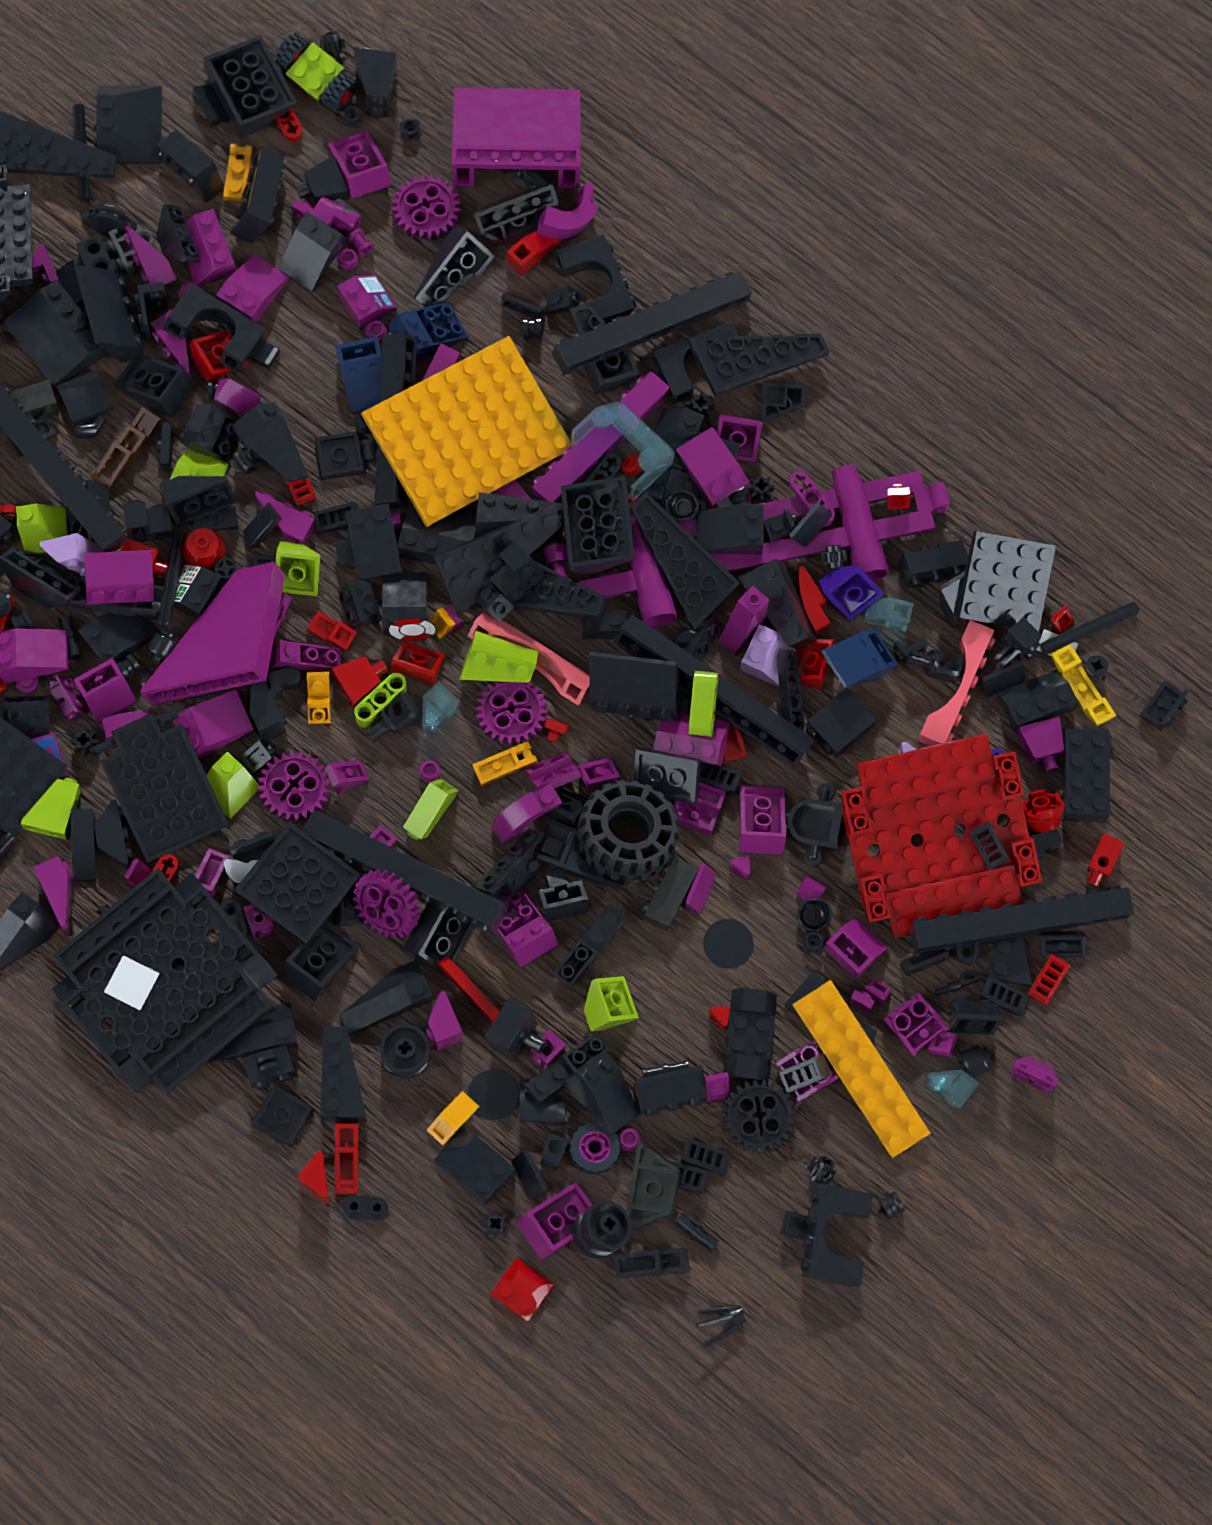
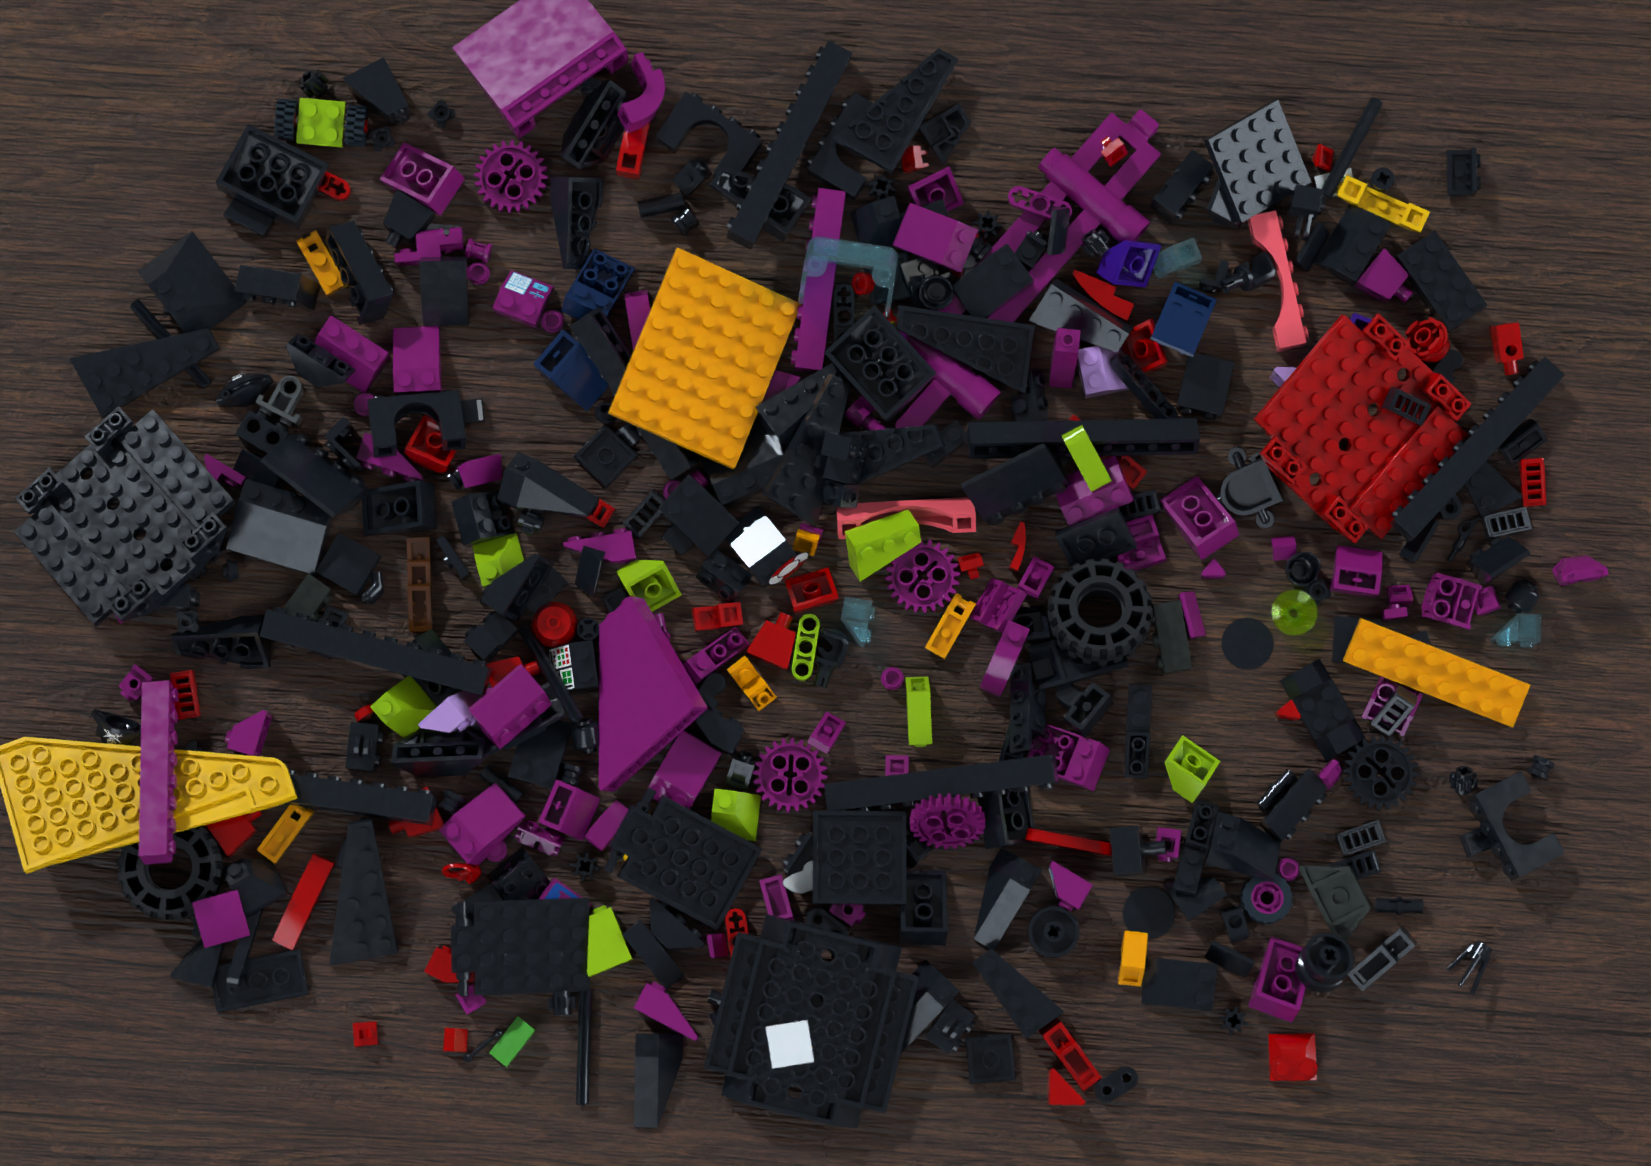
camera: 30 degrees left, 10 degrees up
magenta slope [124,226,176,284] -> none
none -> red tile [902,146,929,173]
none -> red slope [1009,521,1026,573]
none -> clear neon green dish [1271,590,1318,636]

